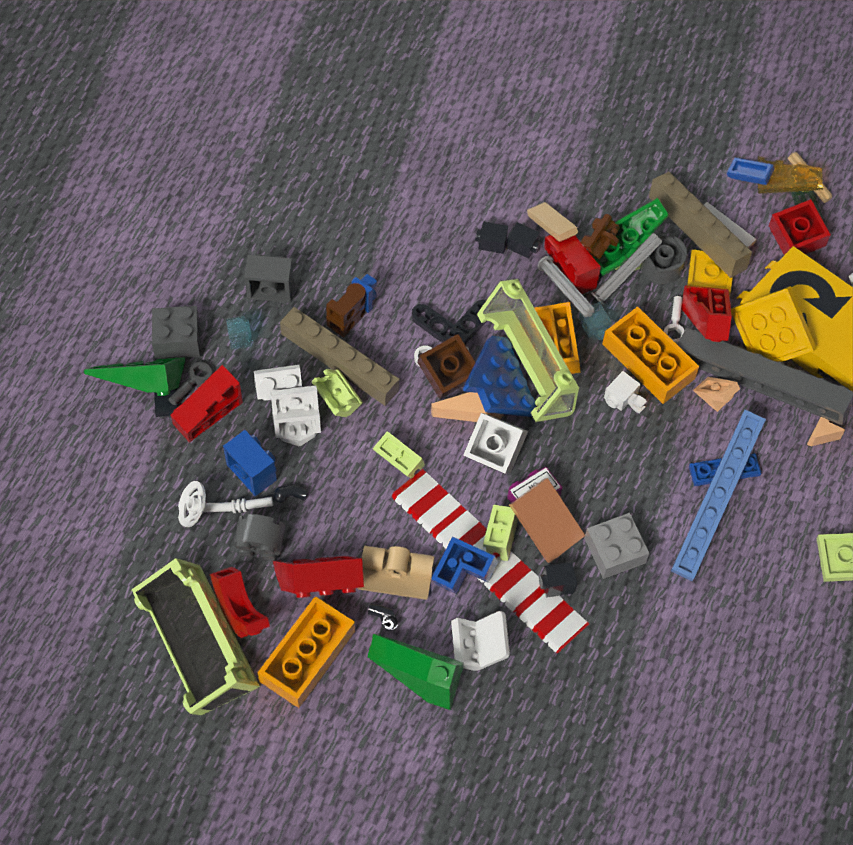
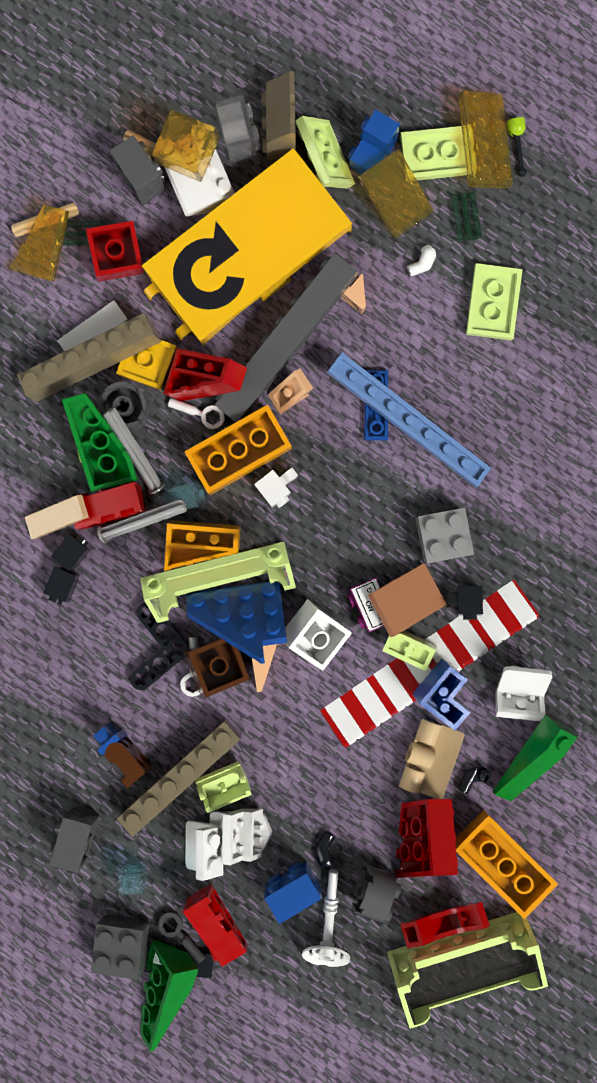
camera: 75 degrees left, 25 degrees up
yellowish green hinge [373,431,425,479] -> none
reddish brown hips [581,214,620,259] -> none
blue tile [727,158,775,185] -> none
yellow plate [731,286,817,362] -> none

